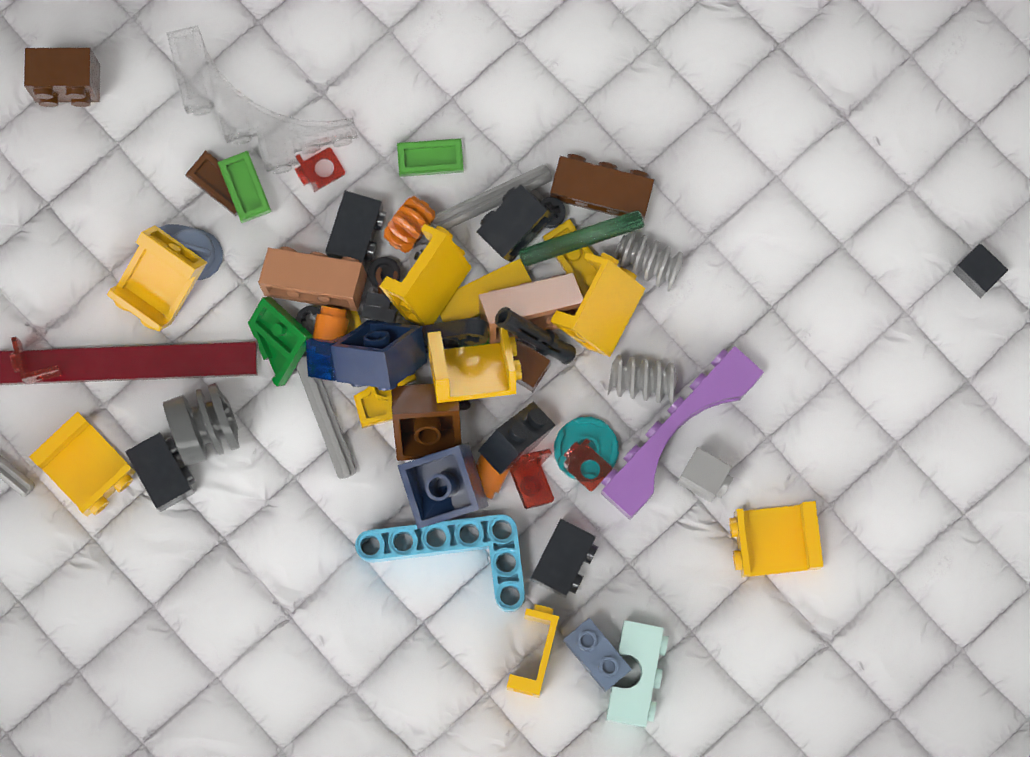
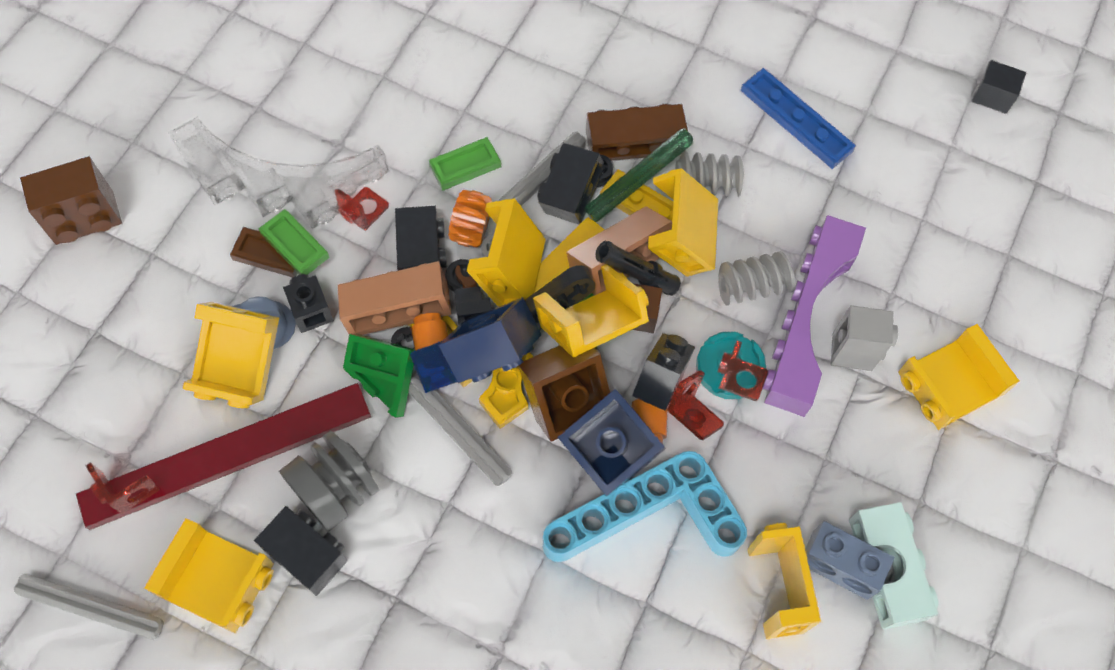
camera: 25 degrees left, 15 degrees down
black brick [531,518,598,598] -> none
none -> black brick [283,274,334,333]
none -> blue tile [740,67,856,169]

